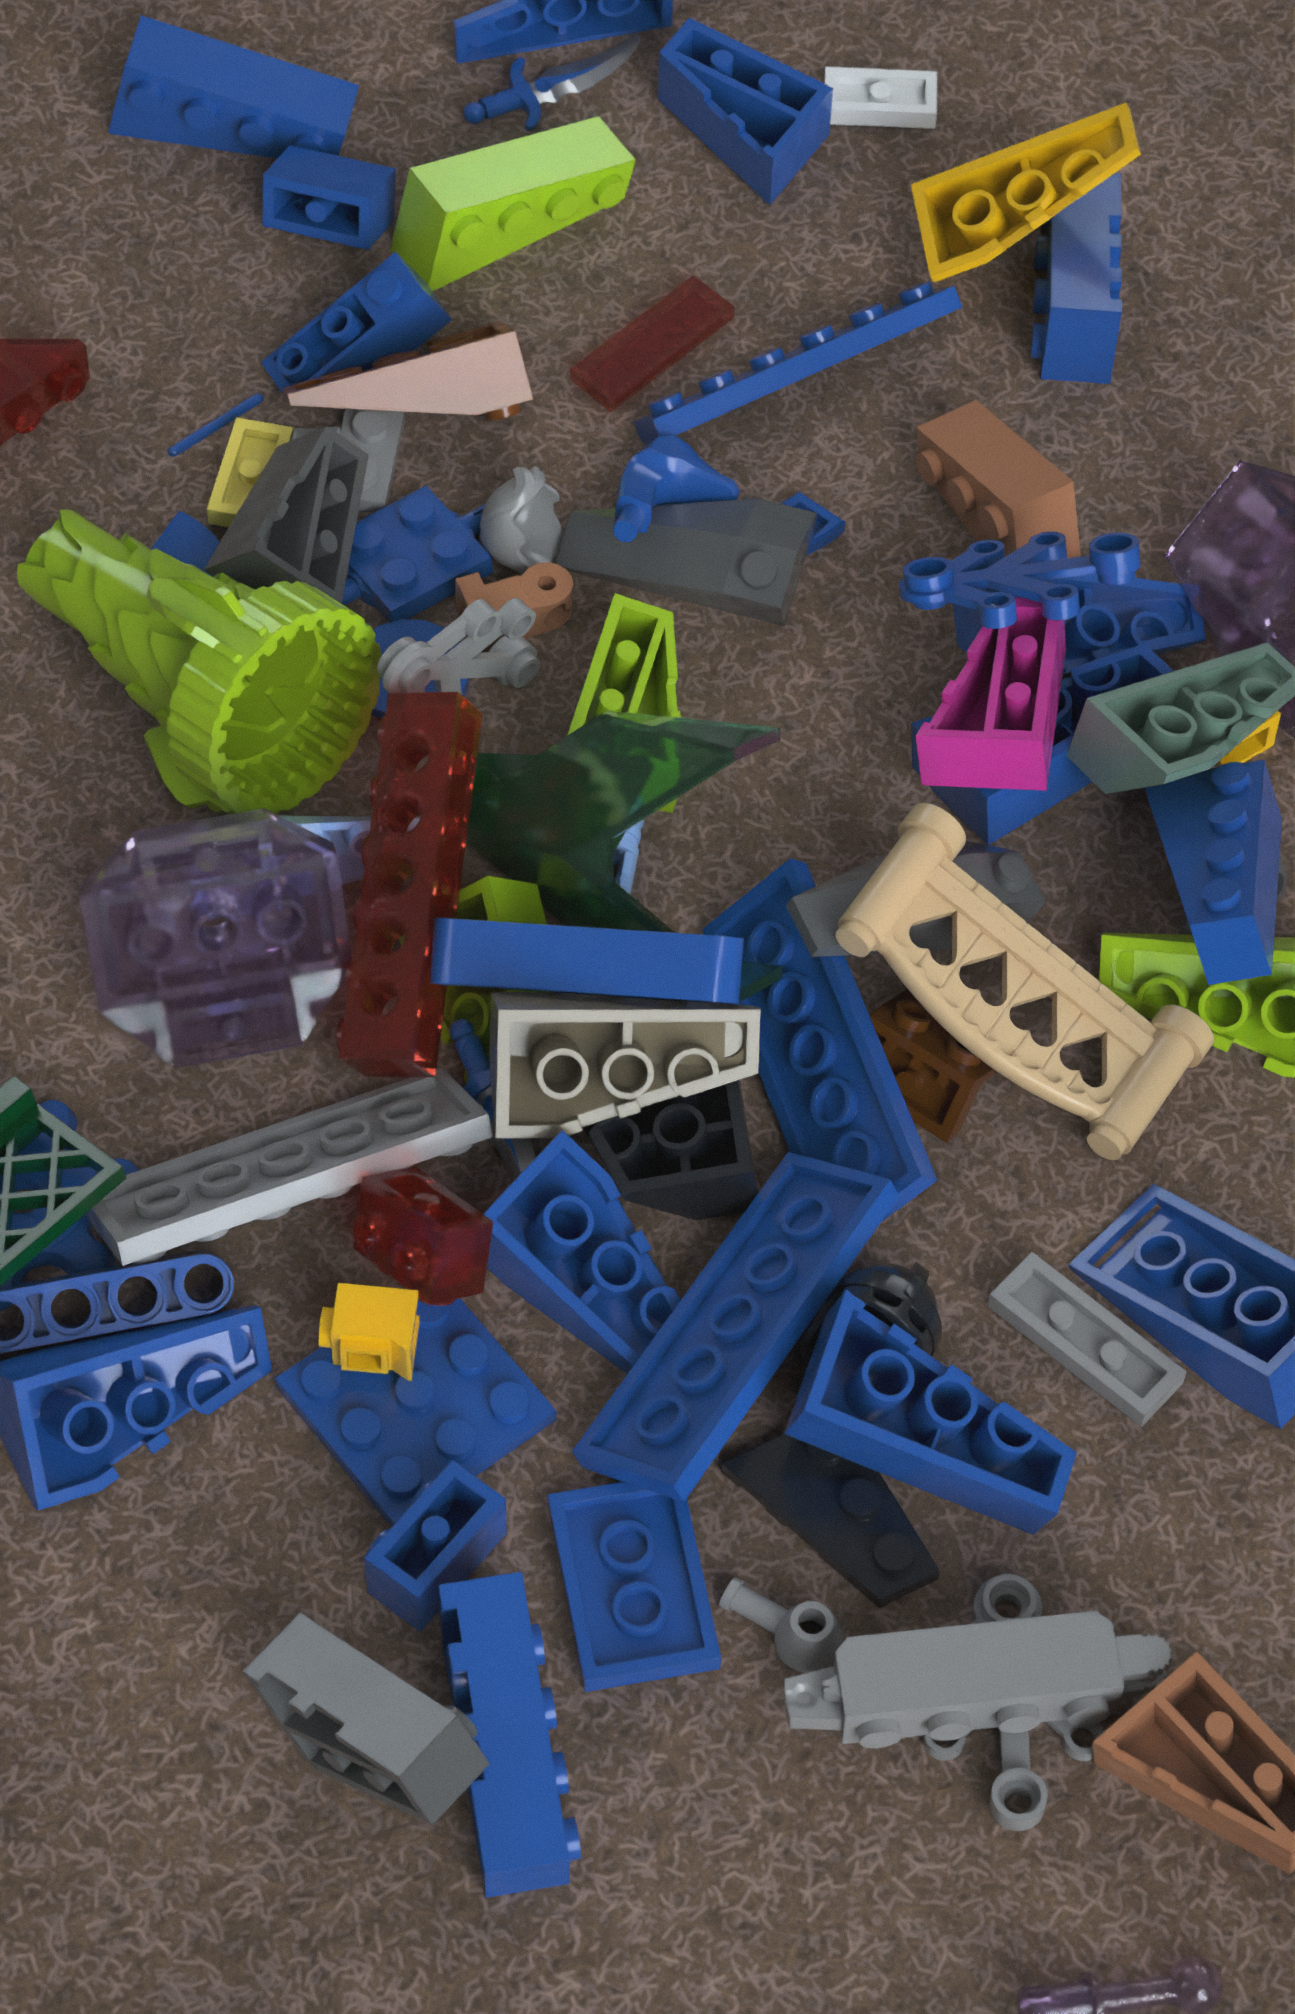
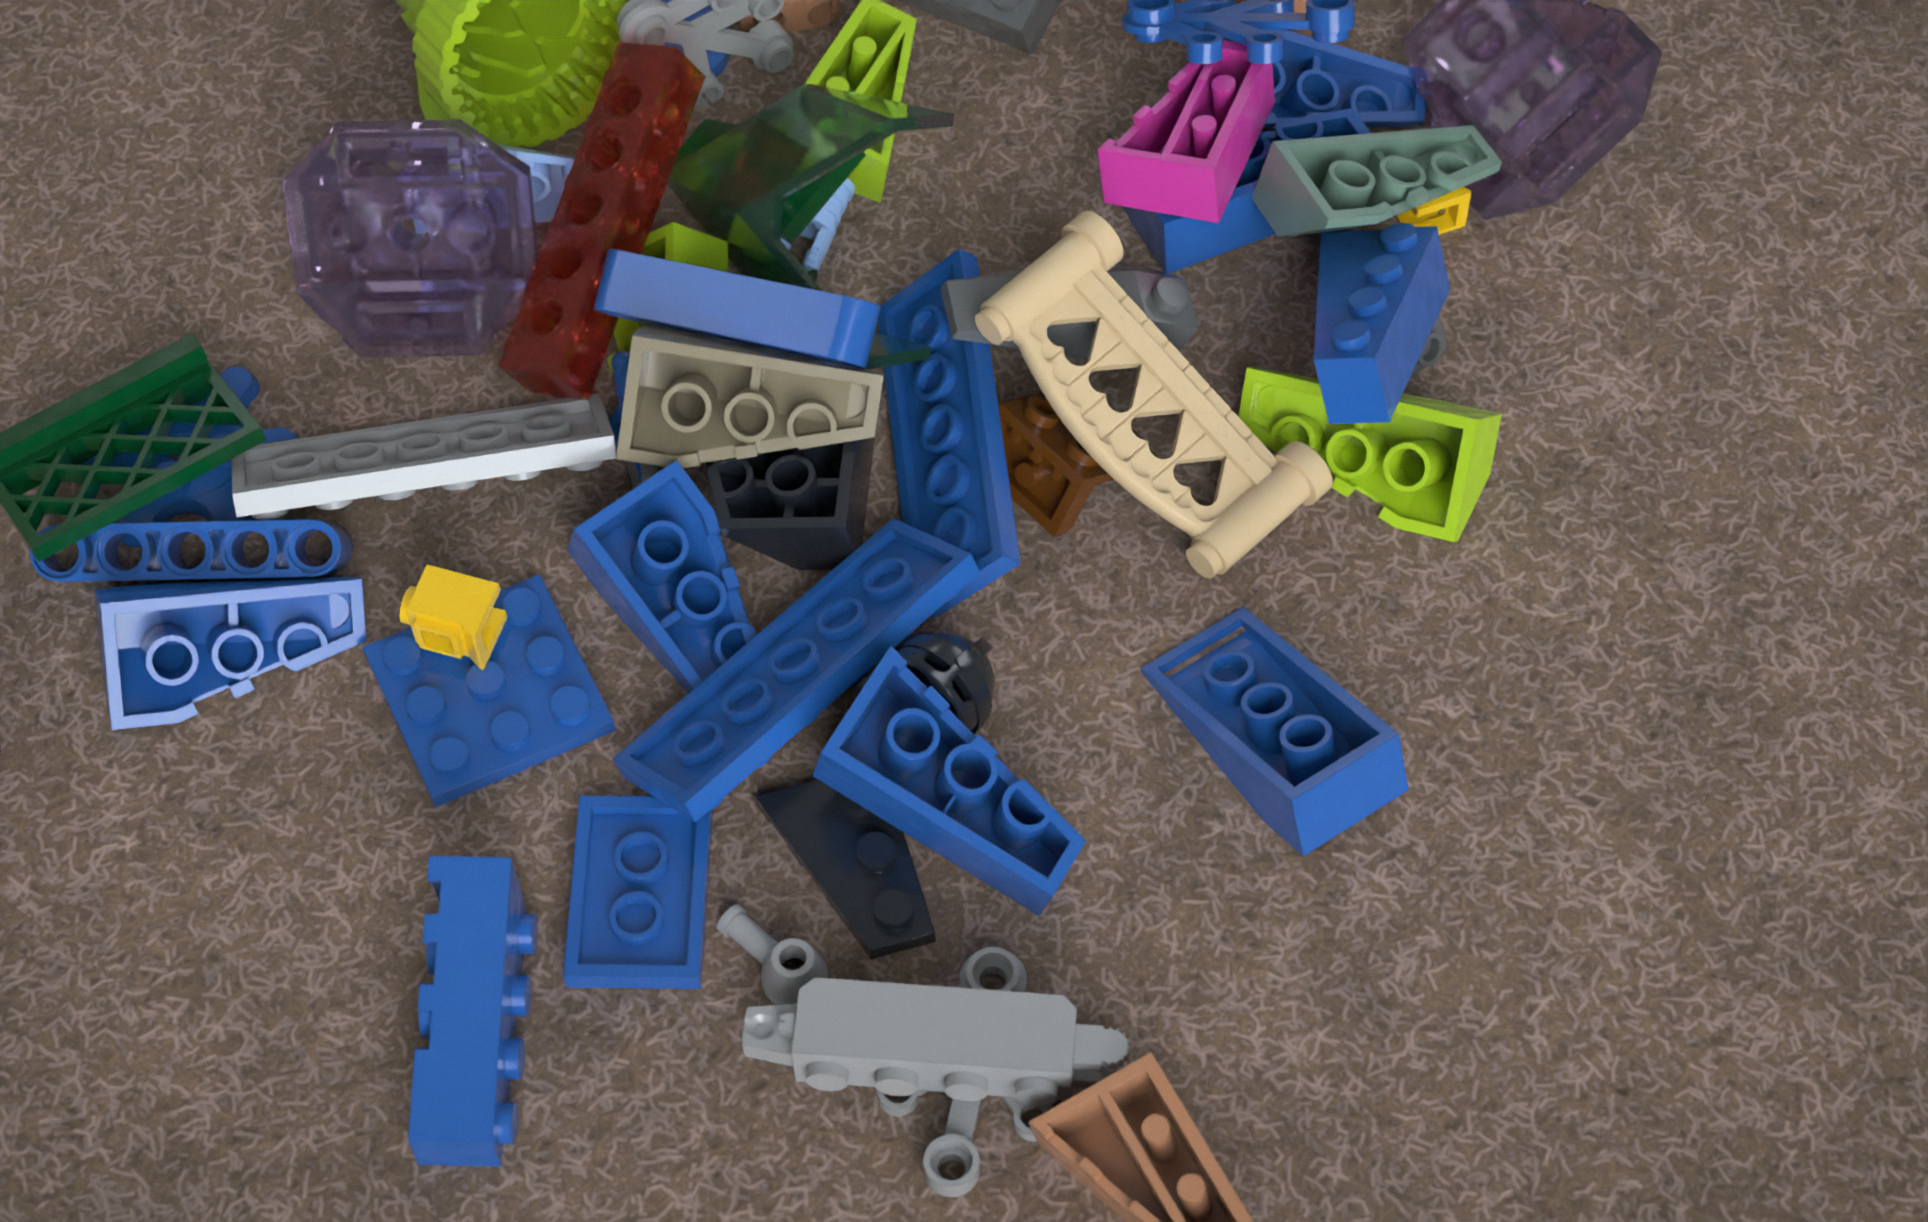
camera: 15 degrees right, 0 degrees up
wedge [242,1613,490,1825] -> none
clear red brick [353,1166,493,1306] -> none
blue brick [364,1460,507,1632] -> none
light grey plate [988,1252,1186,1427] -> none

